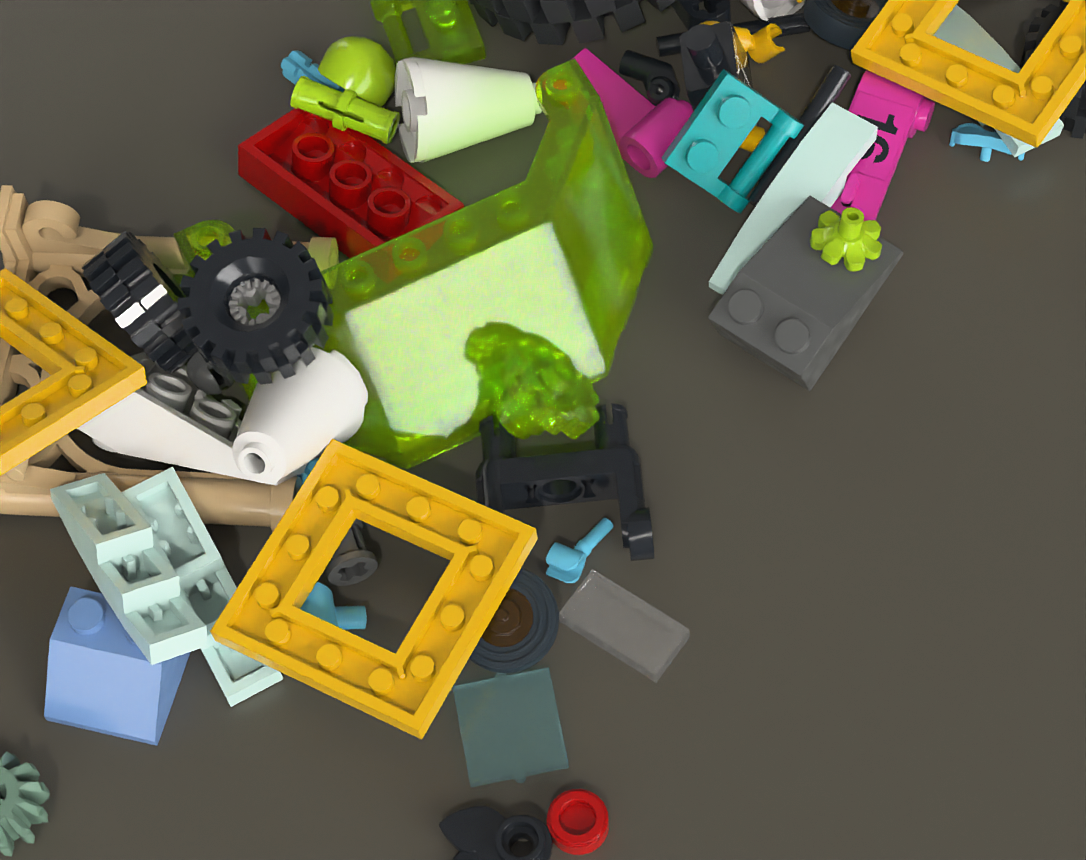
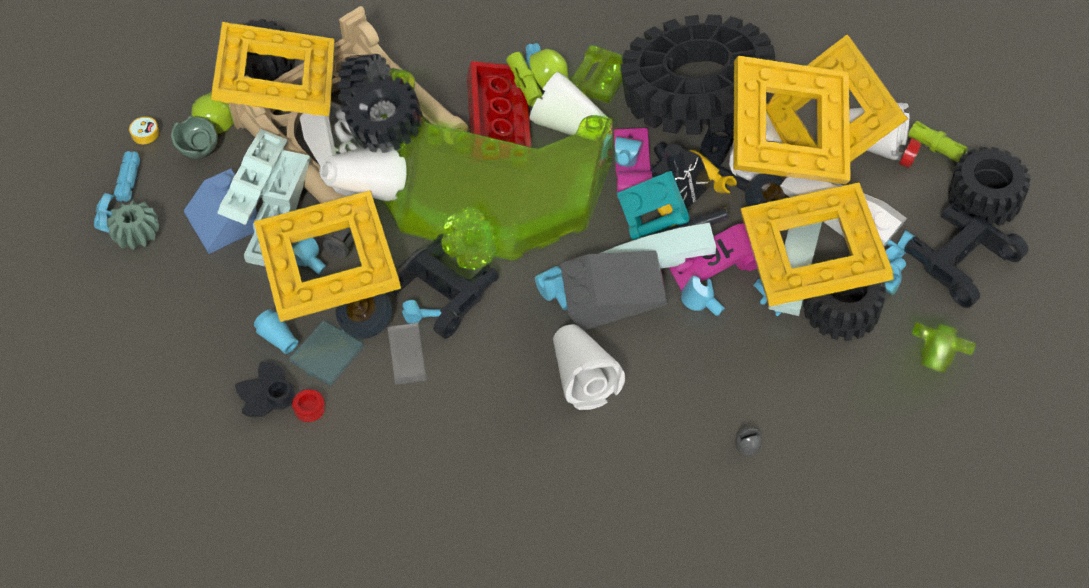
camera: 40 degrees right, 5 degrees down
lime plant [810,207,882,271] -> none
none -> medium azure cone [254,309,298,354]
none -> medium azure piece [535,266,568,310]
none -> white cone [553,324,625,410]
none -> medium azure piece [615,137,643,167]
none -> medium azure piece [681,276,725,317]

